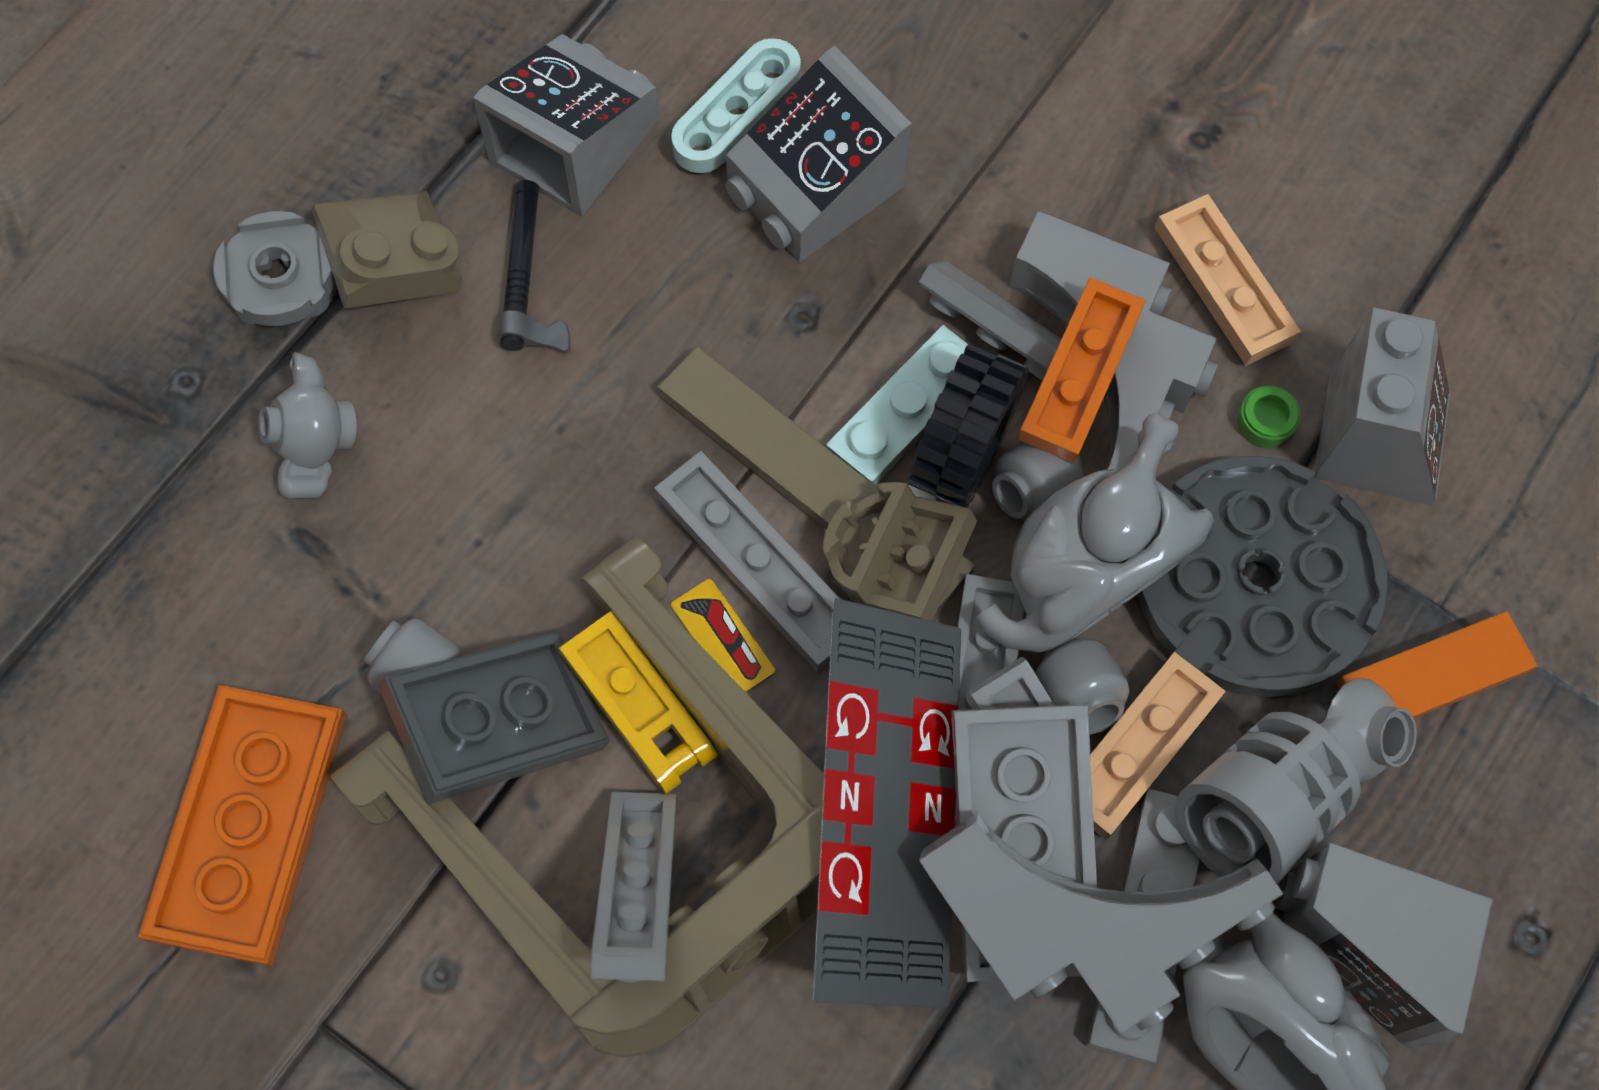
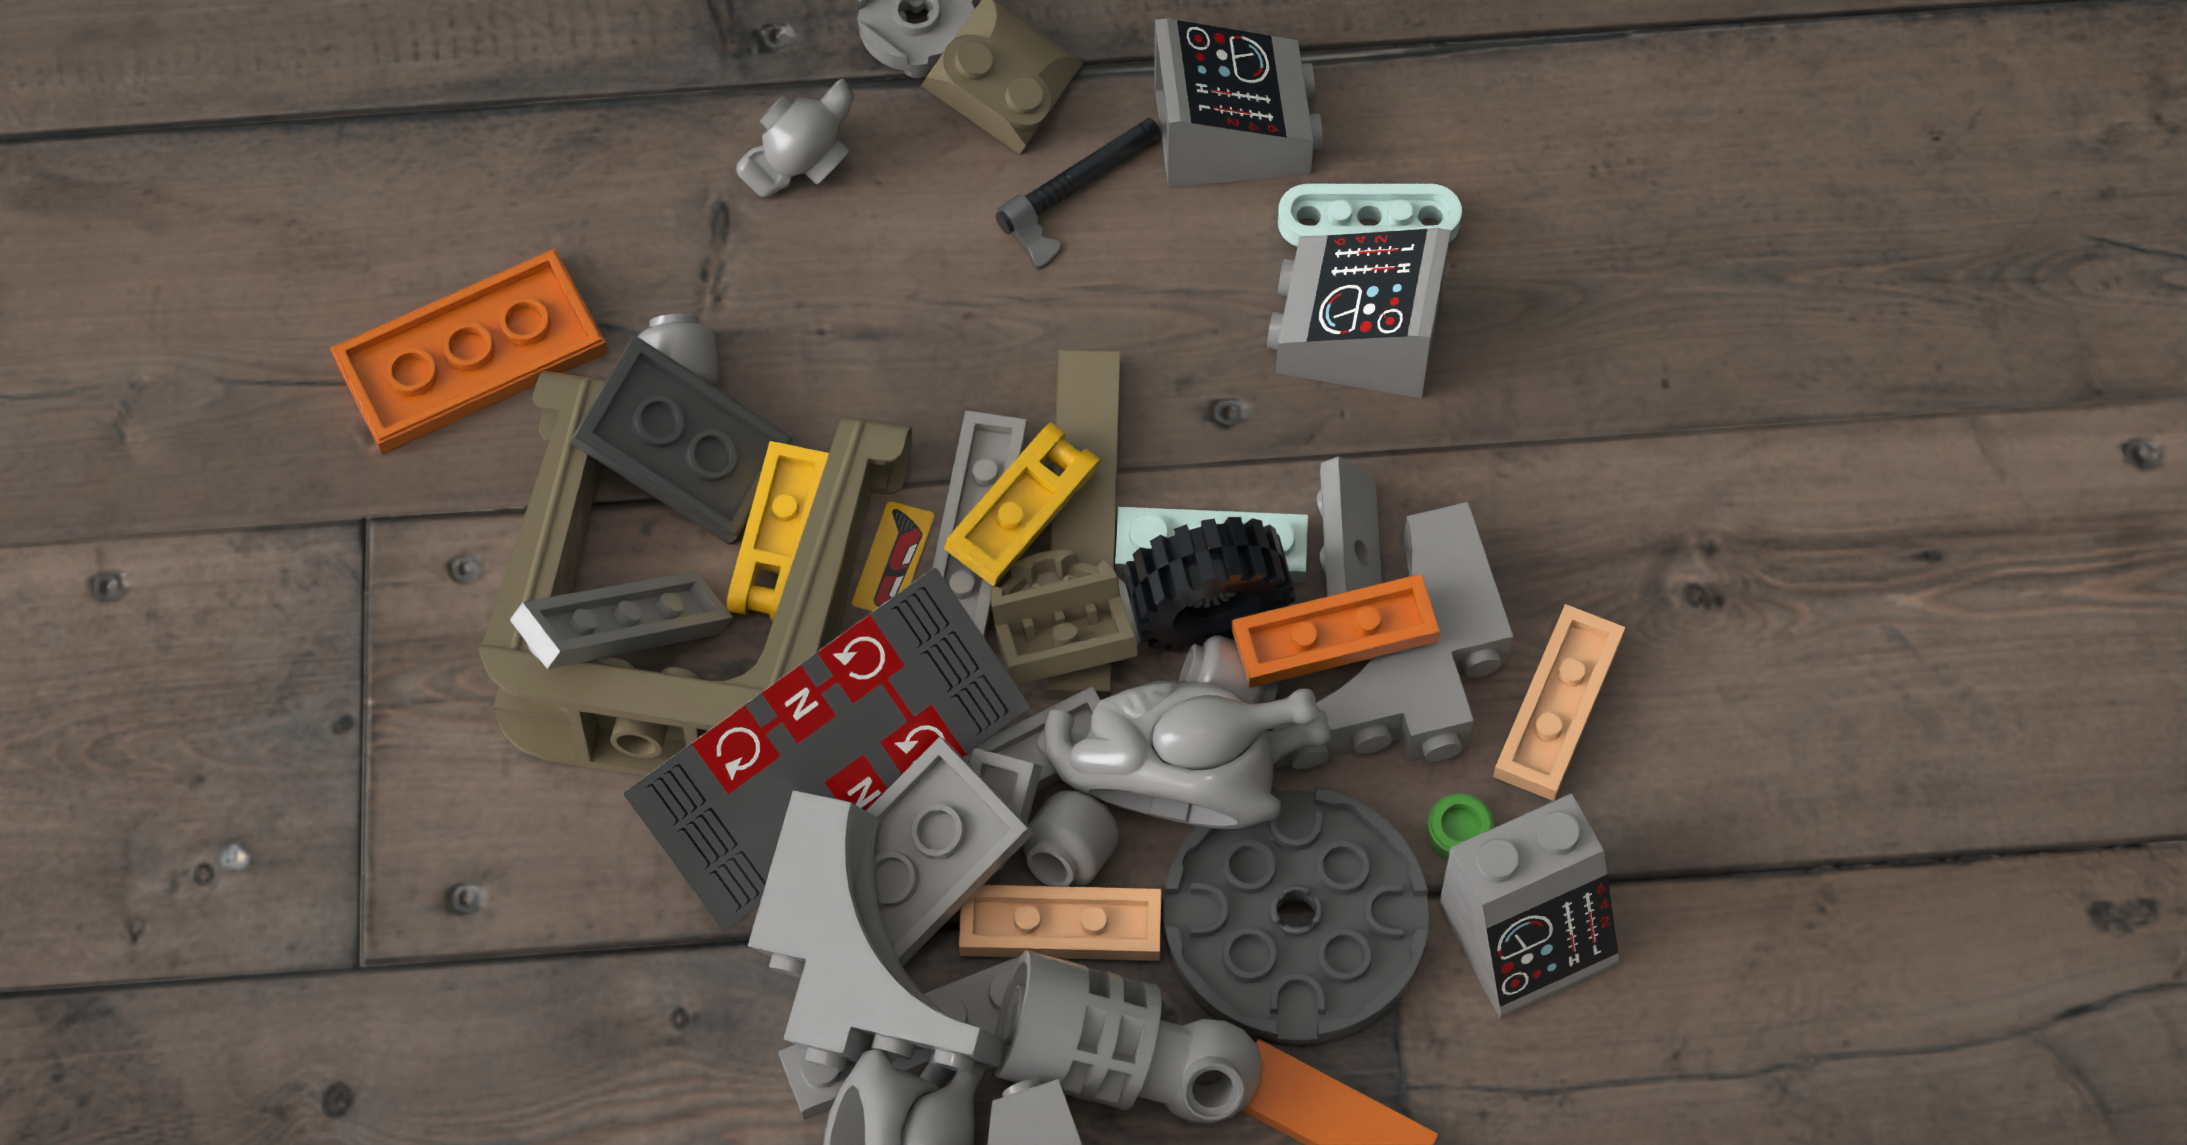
camera: 55 degrees right, 5 degrees down
none -> yellow plate [944,422,1101,586]

